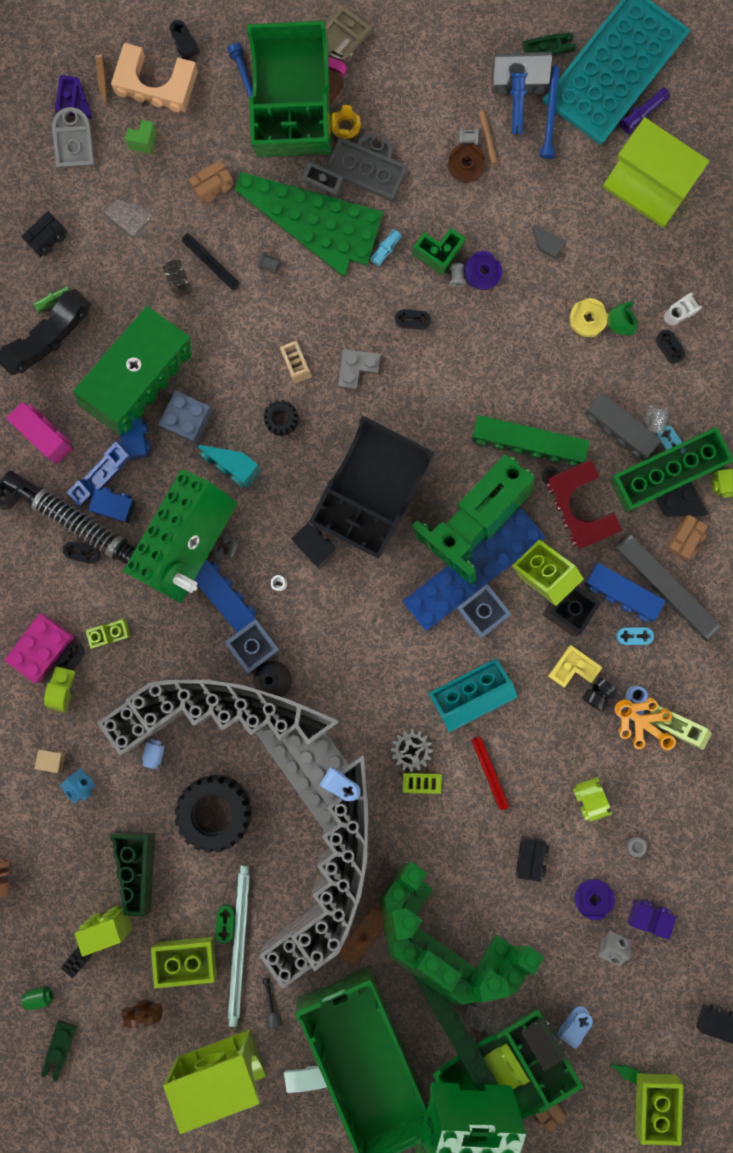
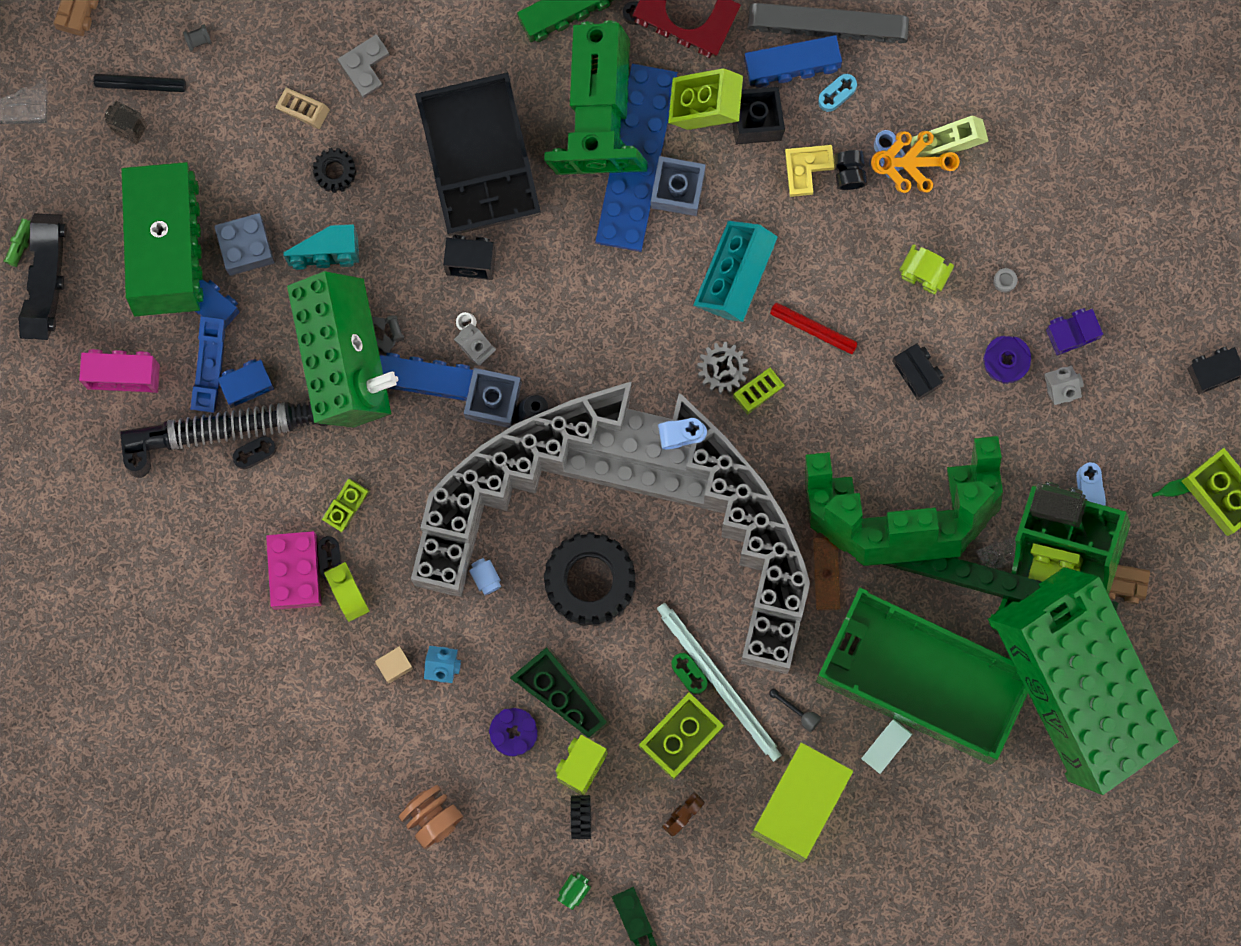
camera: 35 degrees left, 5 degrees down
none -> light grey brick [454,323,496,366]
none -> dark purple plate [489,708,538,757]

